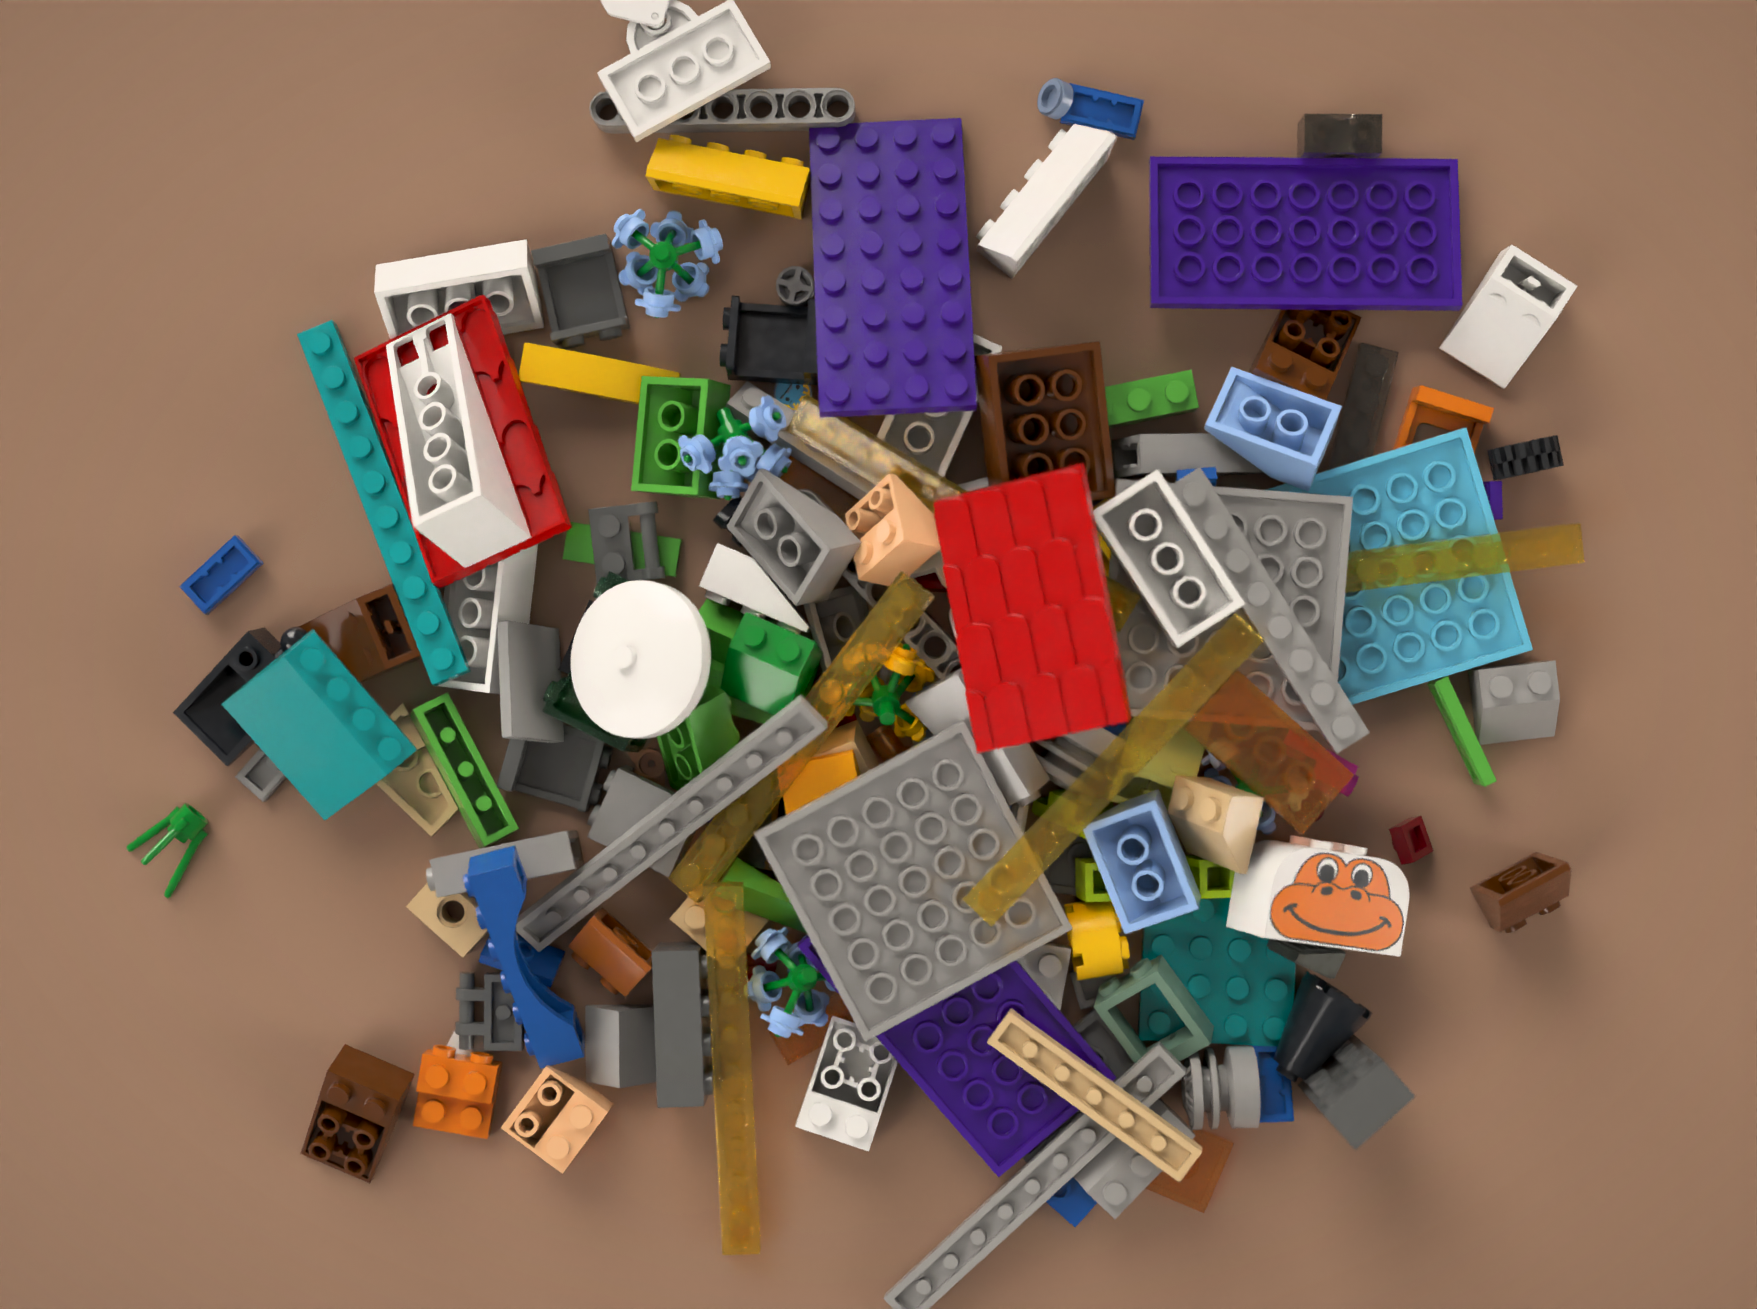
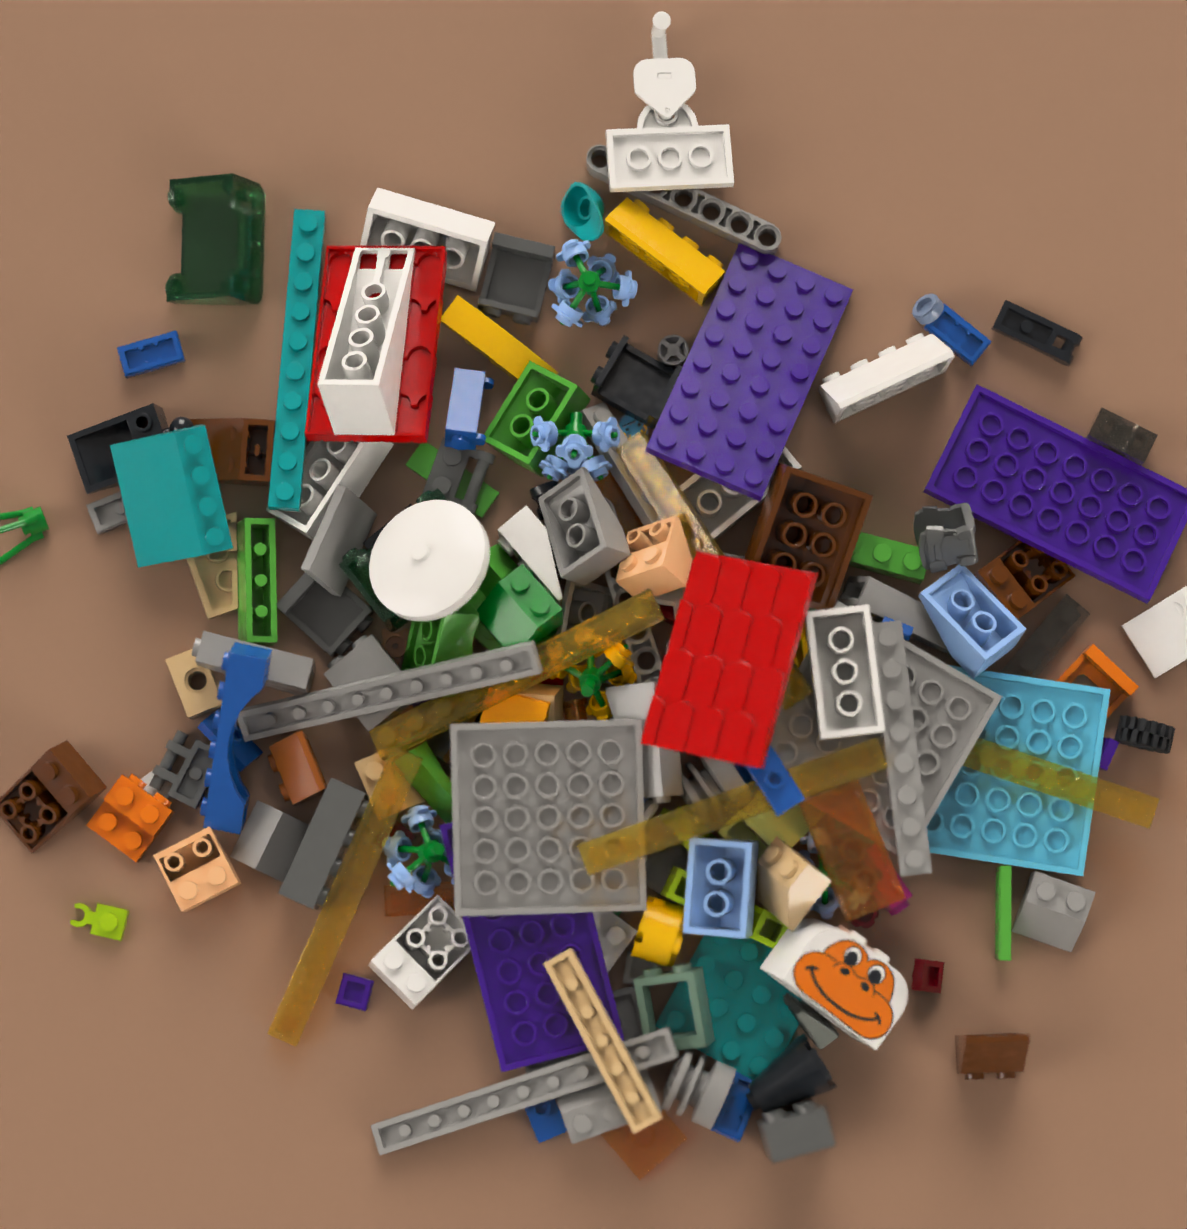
camera: 20 degrees right, 5 degrees down
none -> lime plate [70,903,129,941]
none -> clear green windscreen [165,173,265,305]
none -> dark purple tile [335,973,374,1011]
none -> brick [445,368,494,450]
none -> teal cap [561,182,604,241]
none -> blue plate [745,745,805,817]
none -> dark grey piece [913,503,979,573]
none -> black plate [991,300,1083,366]

